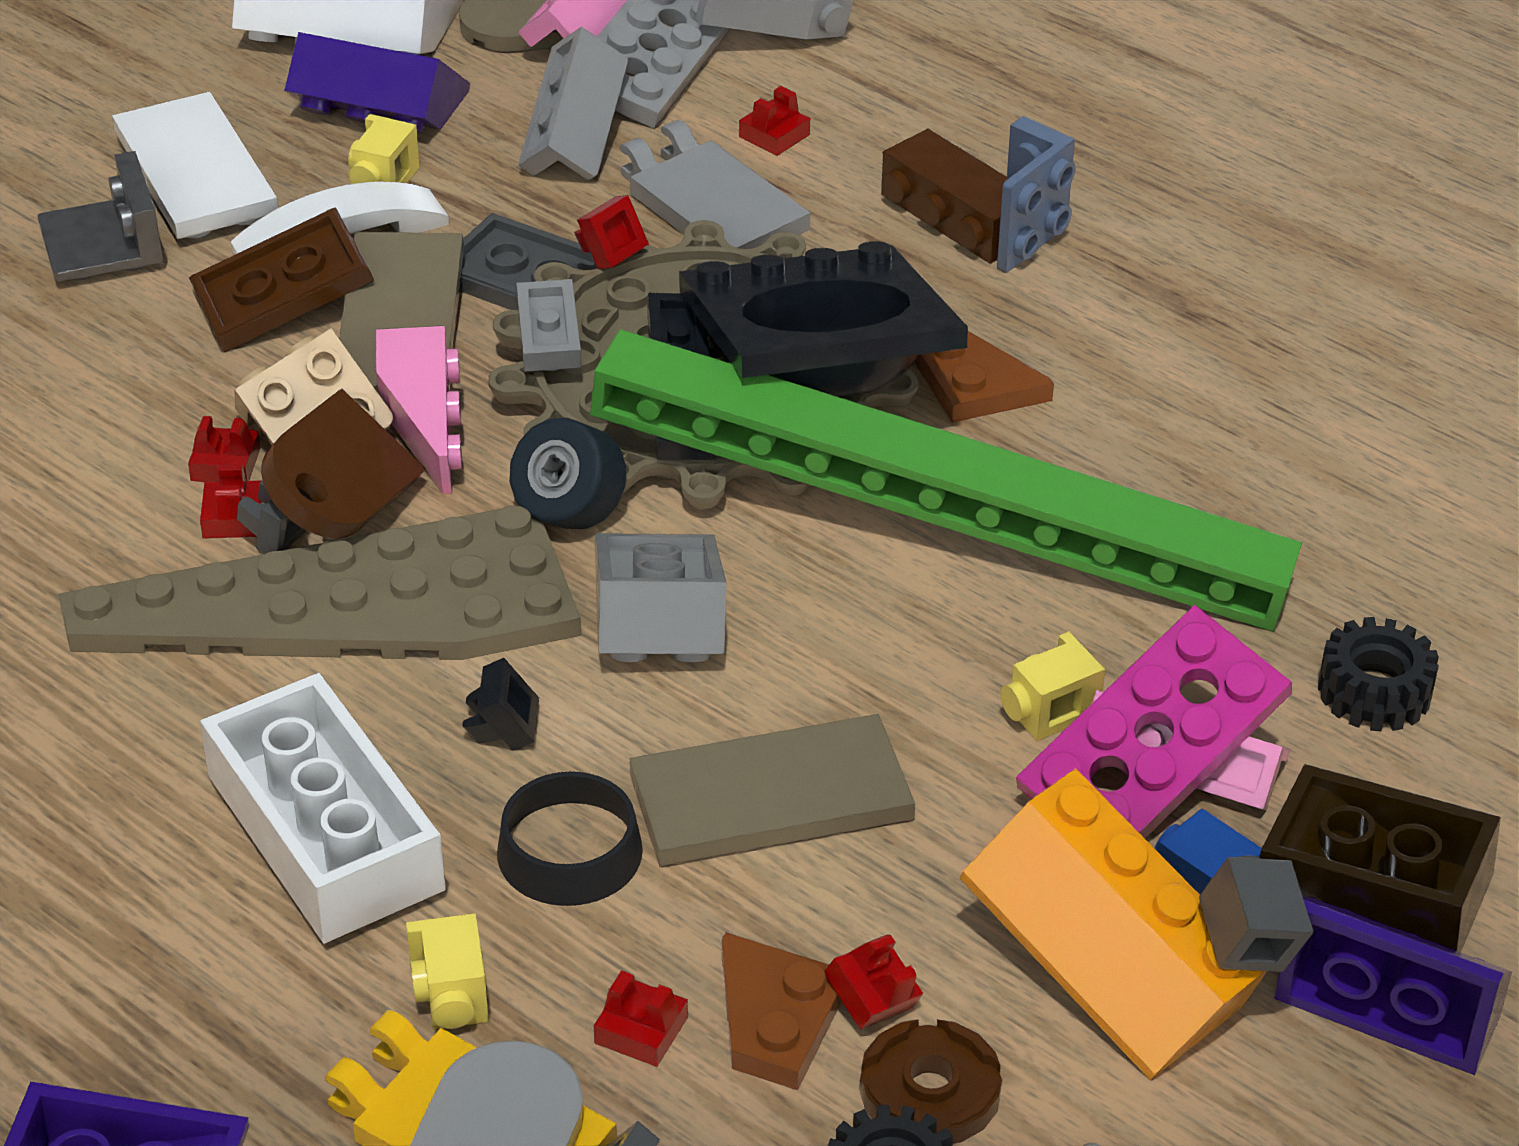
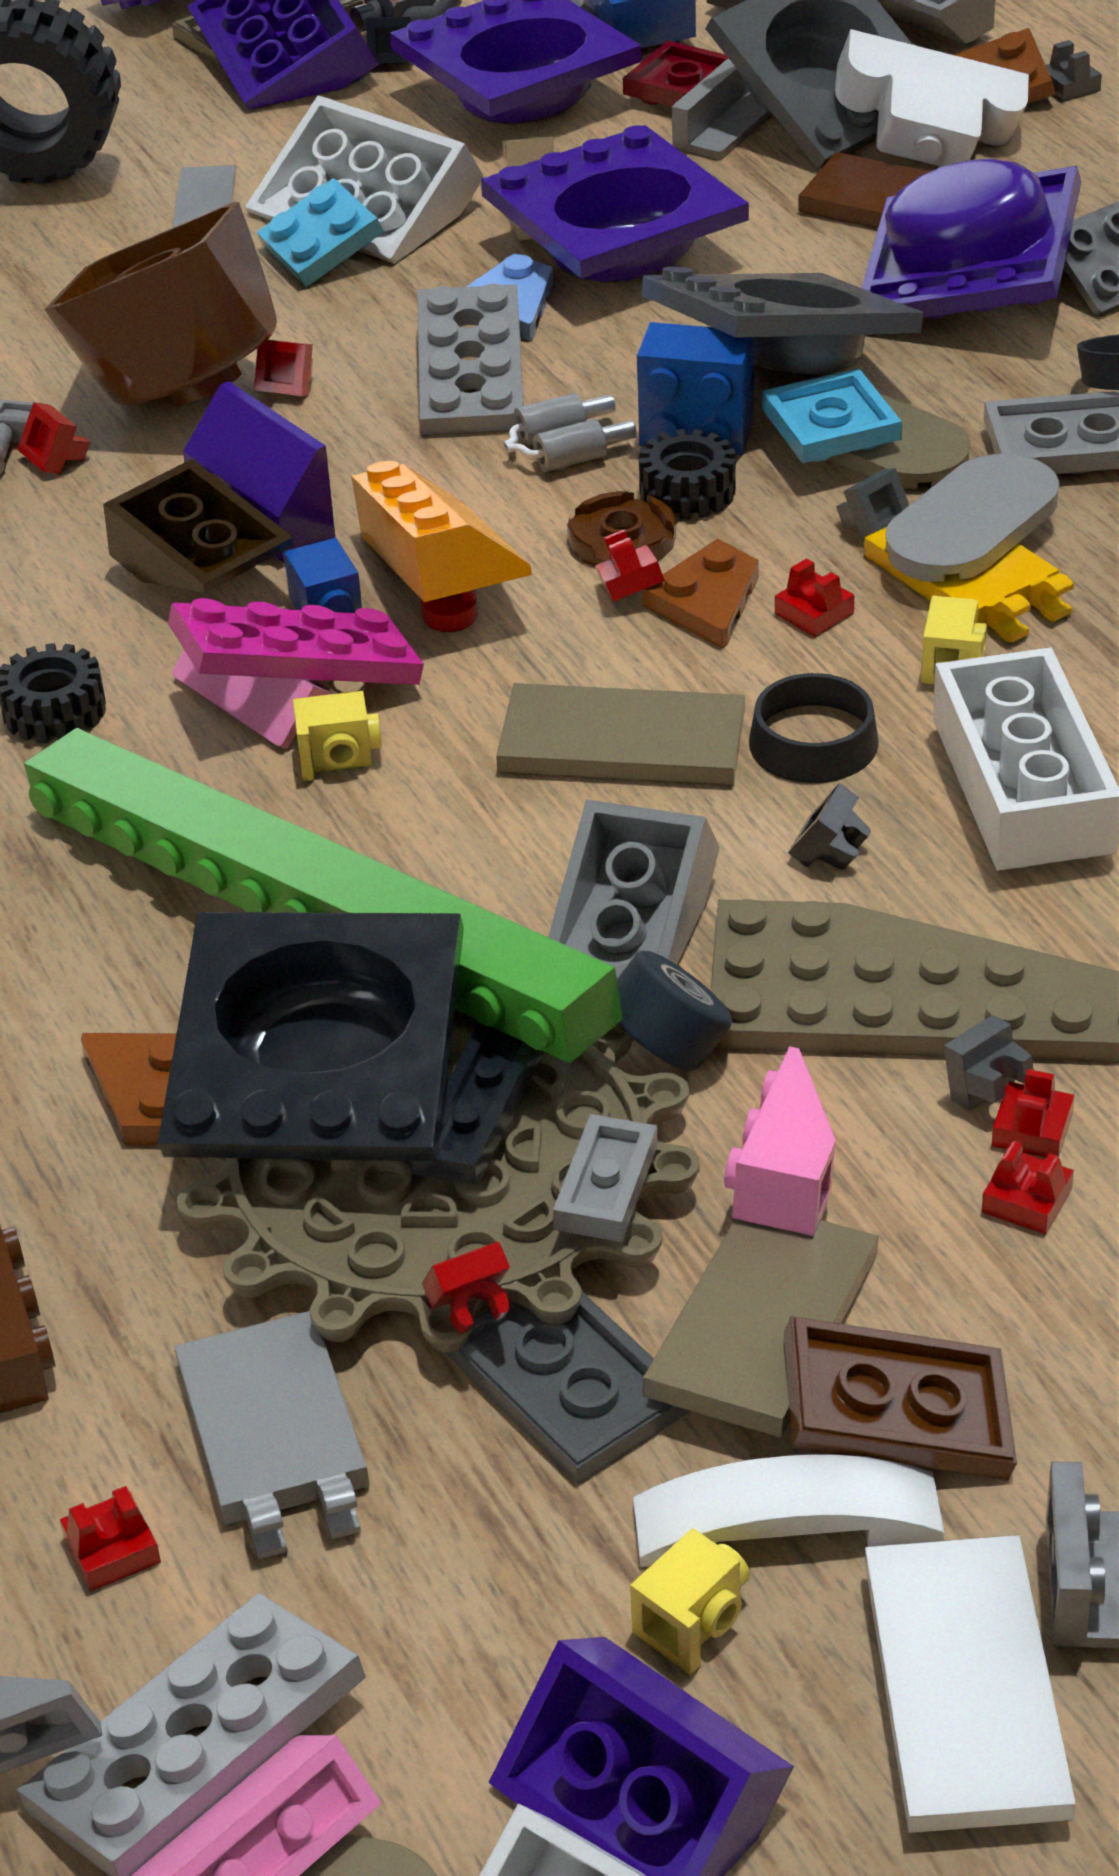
camera: 155 degrees left, 0 degrees up
tan bracket [234,328,393,445] -> none
reddish brown tile [261,388,426,538] -> none
light grey panel [518,26,628,180] -> none
dark grey brick [1199,855,1314,972] -> none

